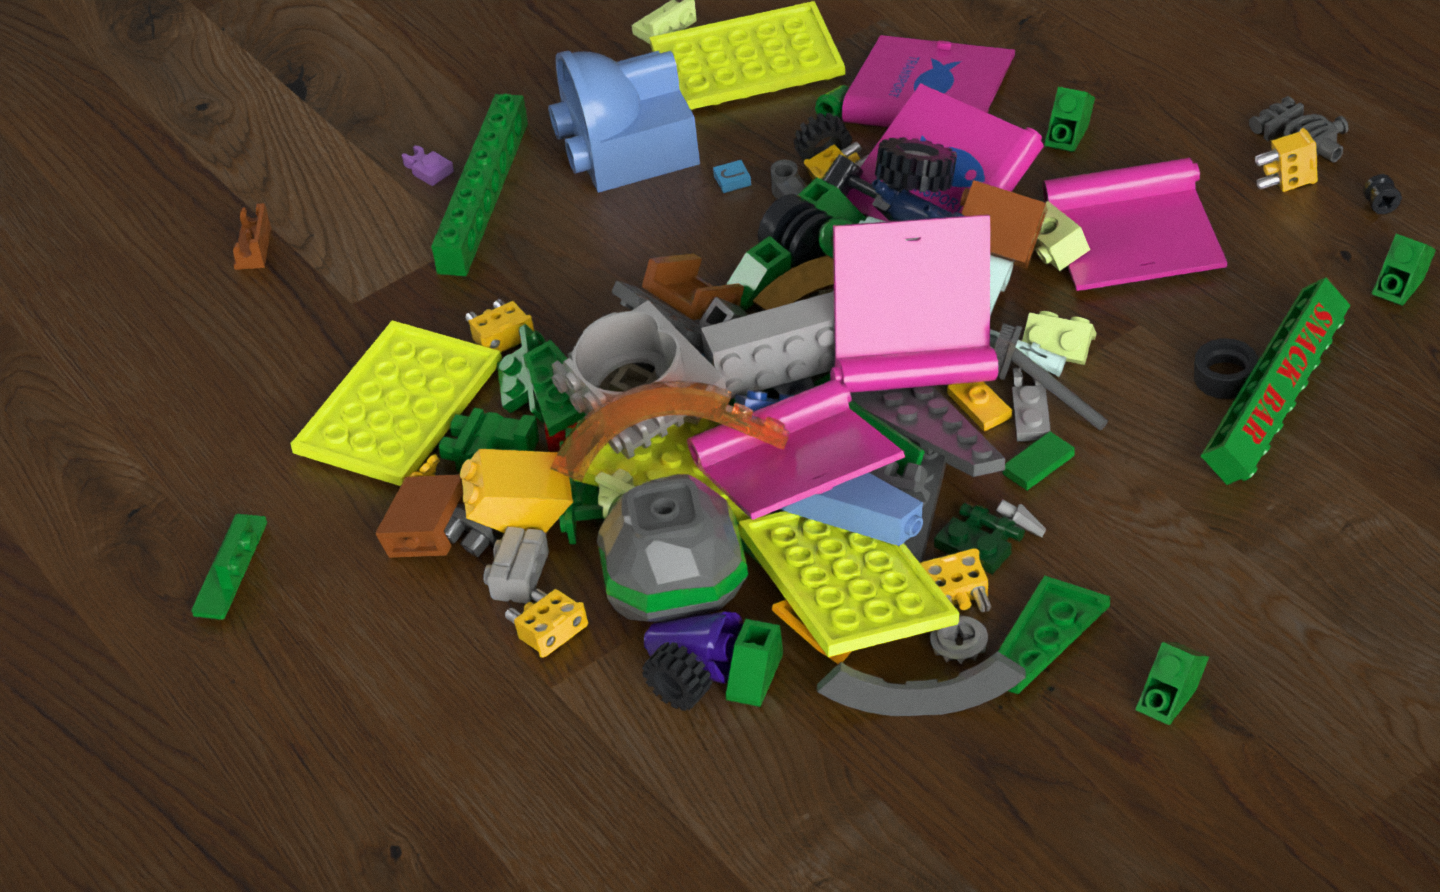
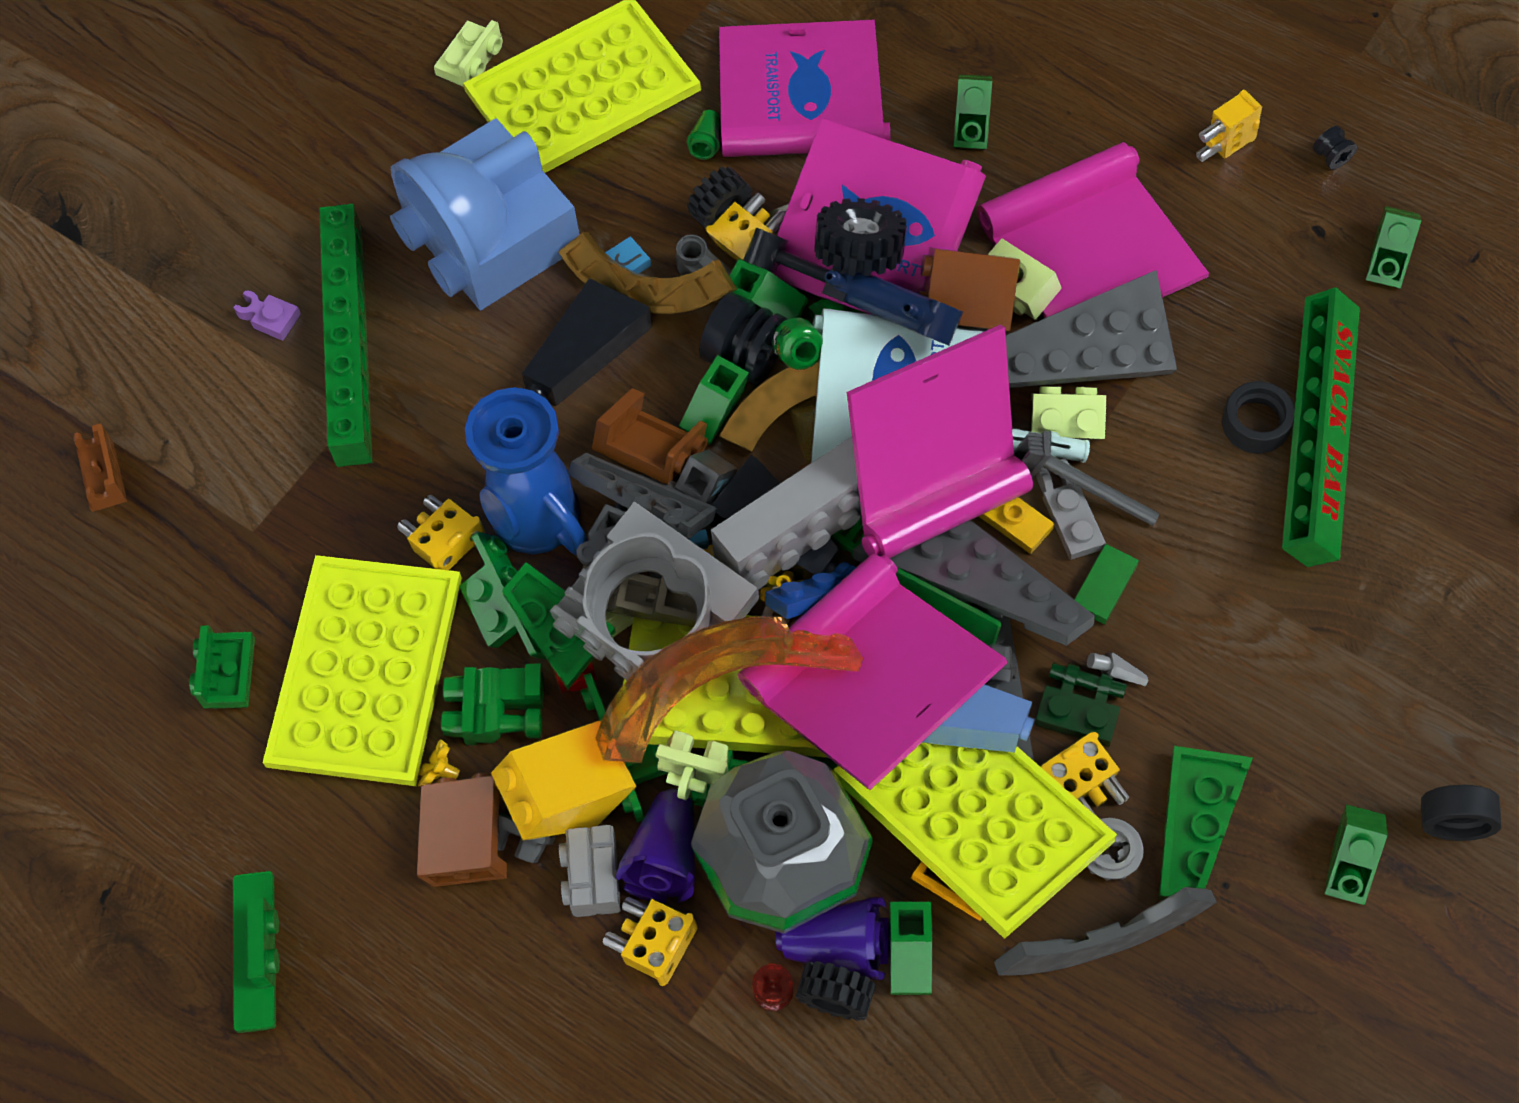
camera: 20 degrees left, 20 degrees up
dark grey piece [1249,96,1349,162] -> none
none -> green bracket [189,625,255,709]
none -> blue piece [465,387,588,556]
none -> black slope [522,278,652,406]
none -> pearl gold tile [558,232,737,314]
none -> dark purple cone [616,789,696,903]
none -> clear red wheel [752,964,794,1012]
none -> dark grey wing [1006,270,1177,388]
none -> black tyre [1421,784,1502,841]

